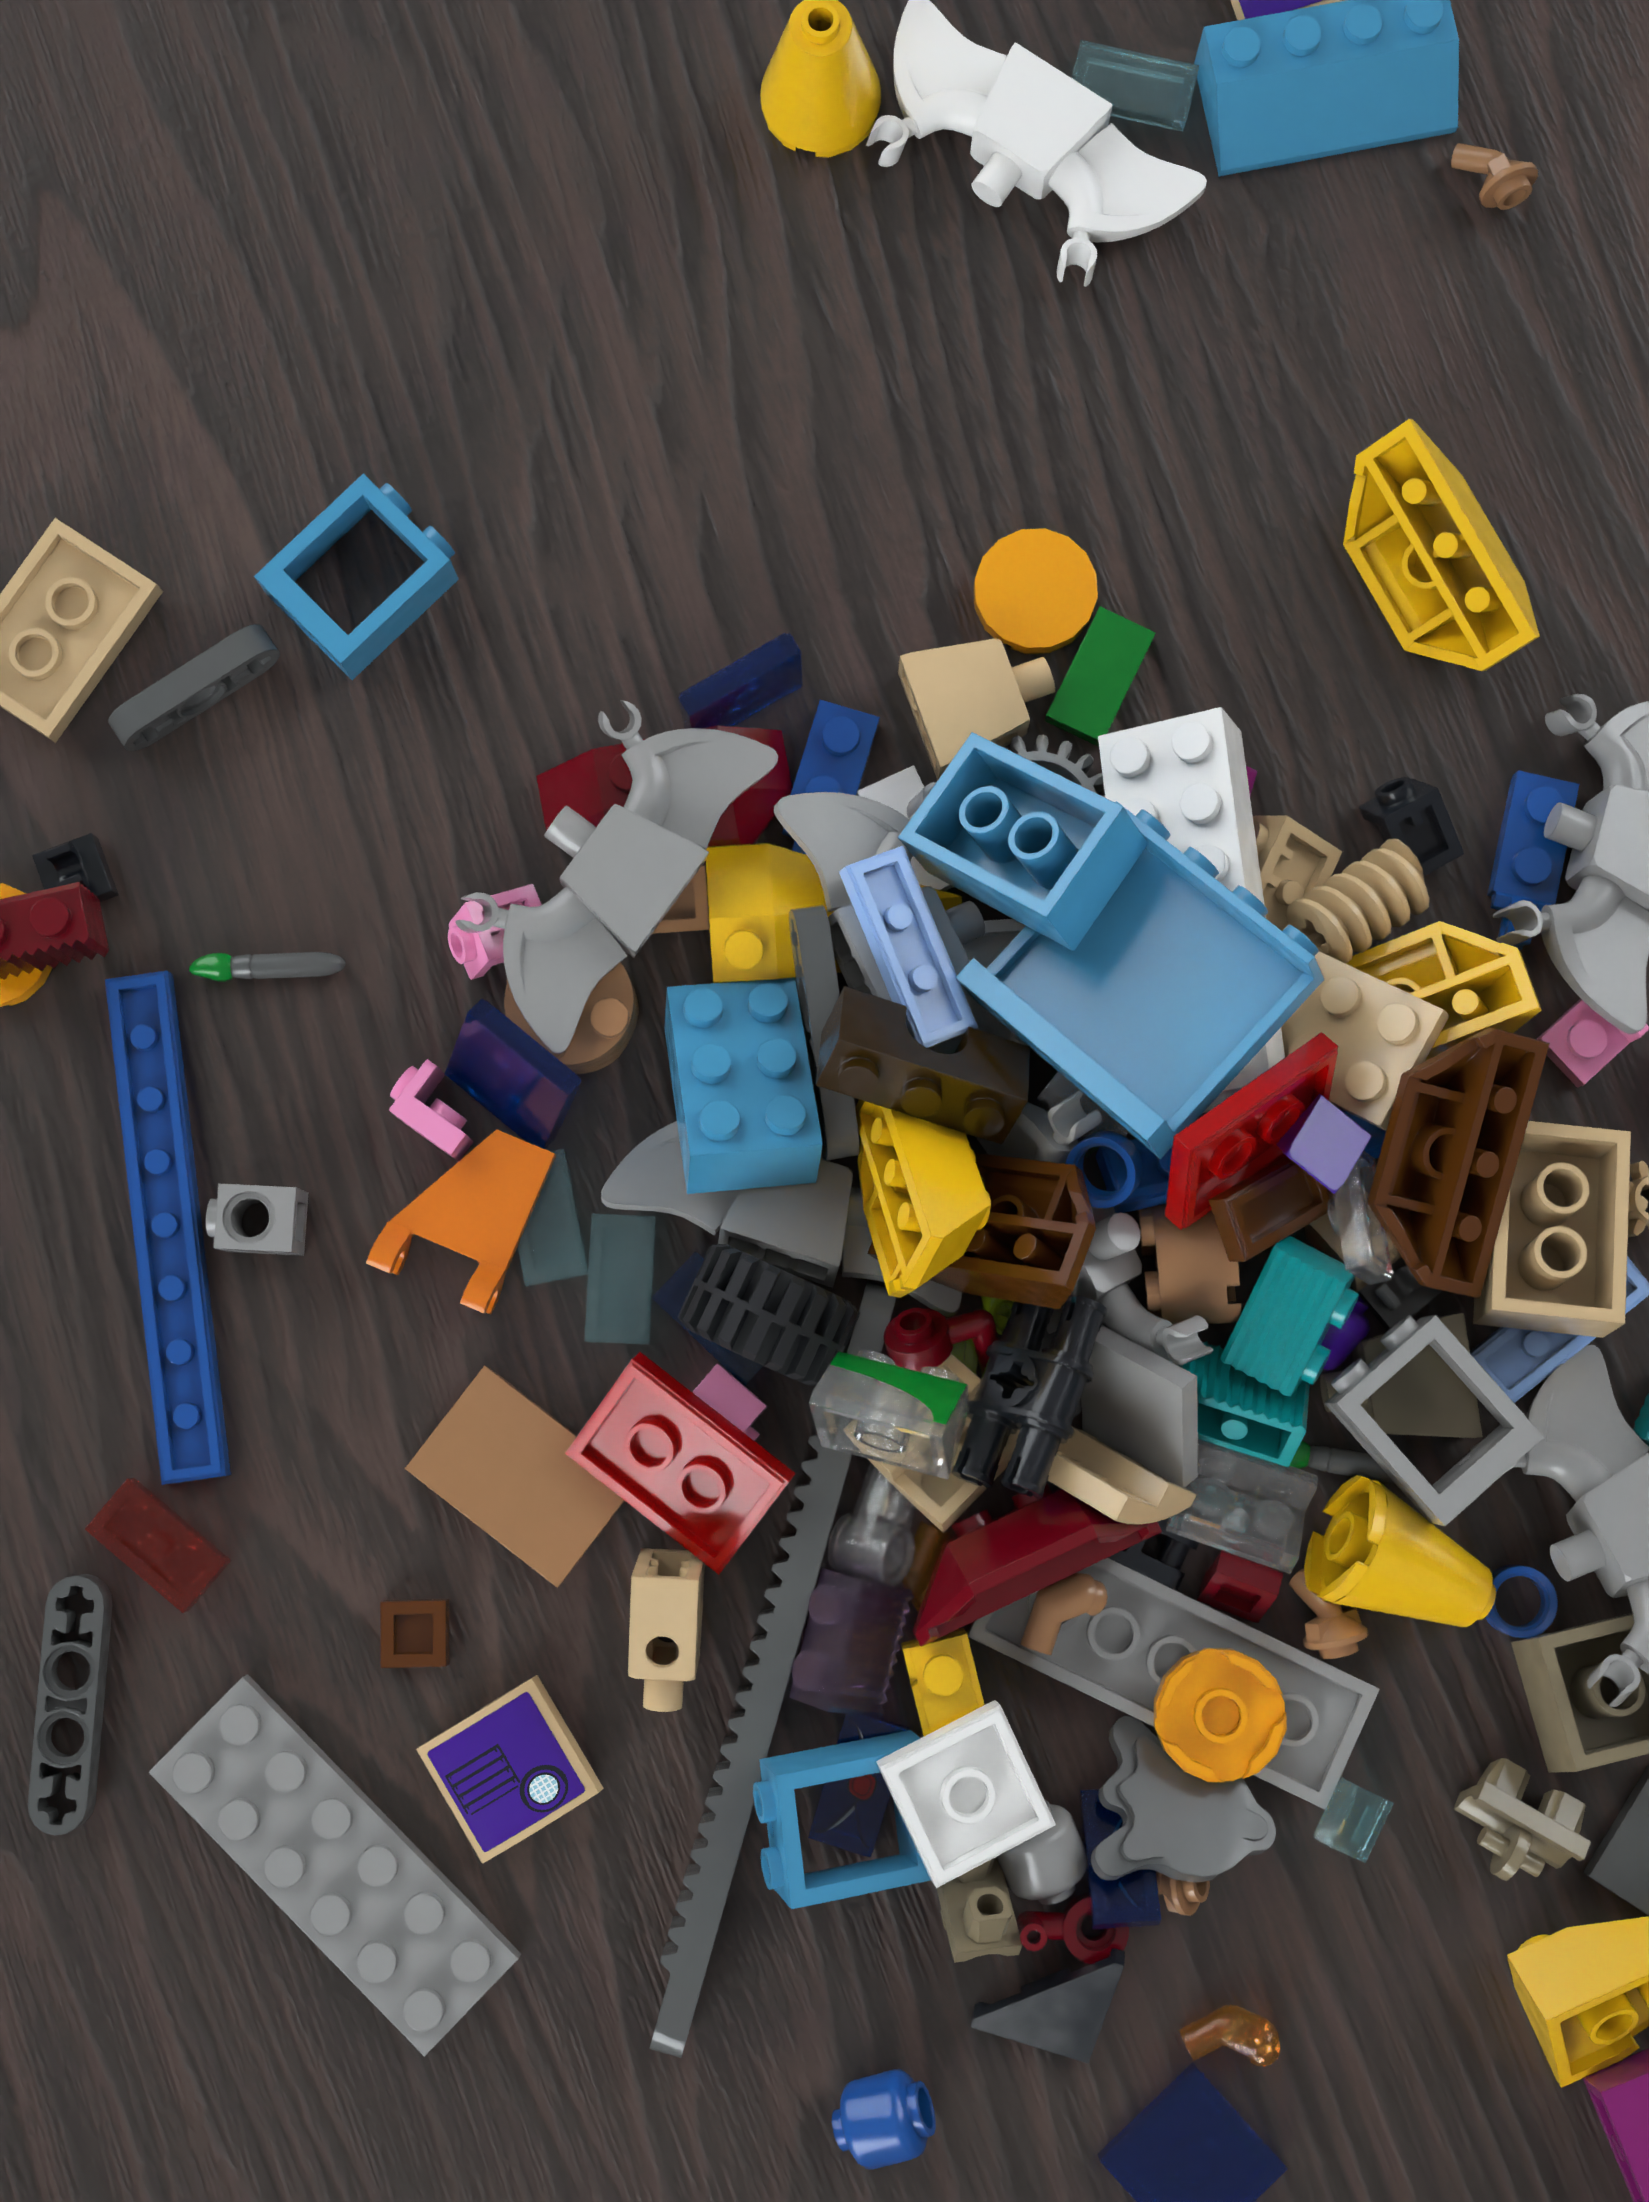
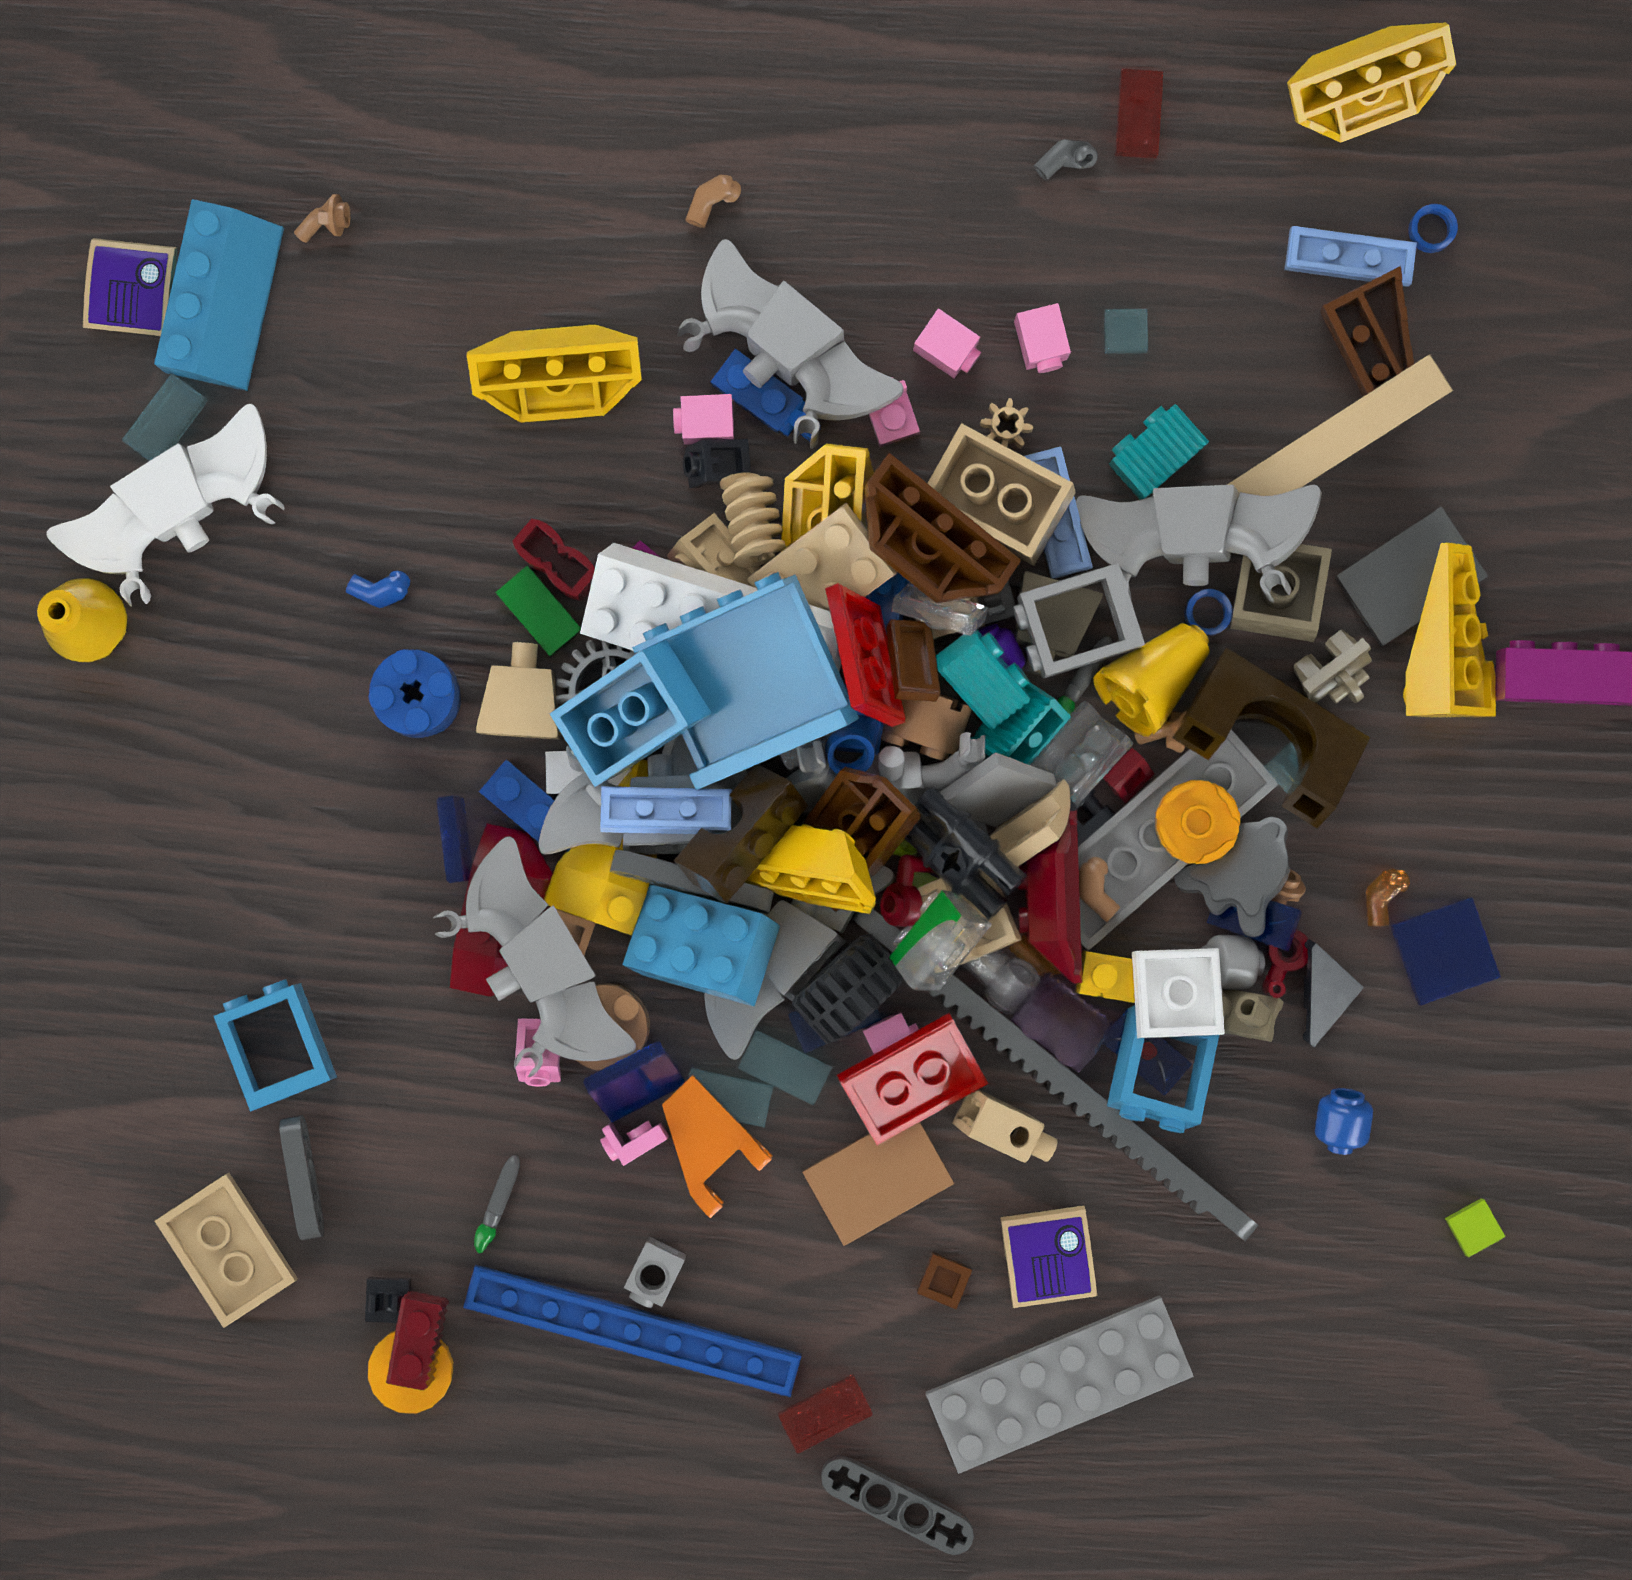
camera: 70 degrees left, 5 degrees up
light orange tile [974,528,1098,654] -> none
slope [1277,1093,1372,1194] -> none
none -> blue arm [346,571,410,608]
none -> blue brick [369,649,461,738]
none -> dark red brick [512,518,595,601]
none -> bright pink brick [673,394,734,445]
none -> dark brown arch [1172,648,1370,829]

